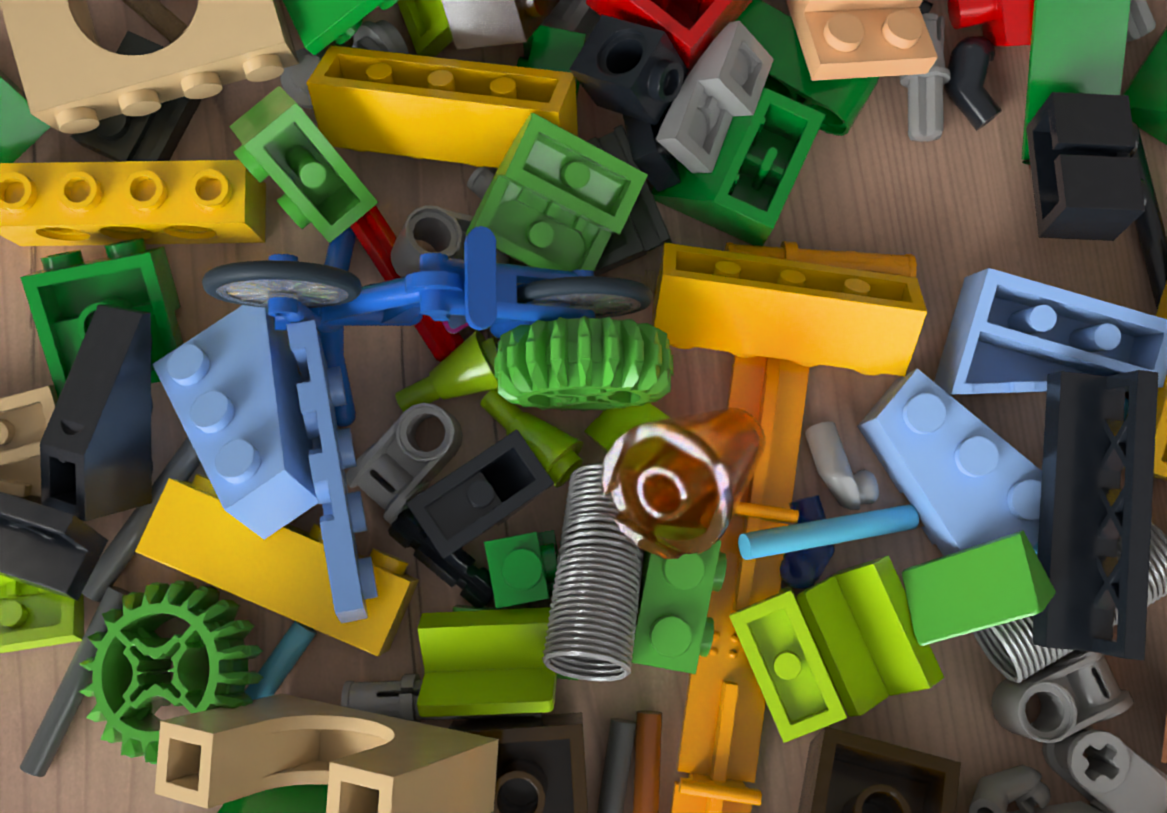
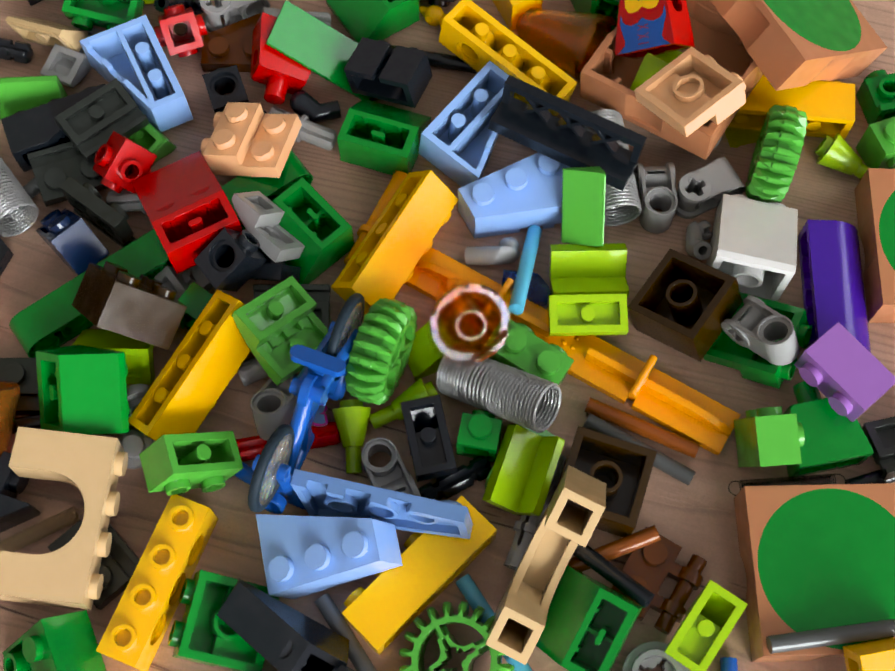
camera: 65 degrees left, 15 degrees down
none -> green slope [337,99,431,175]

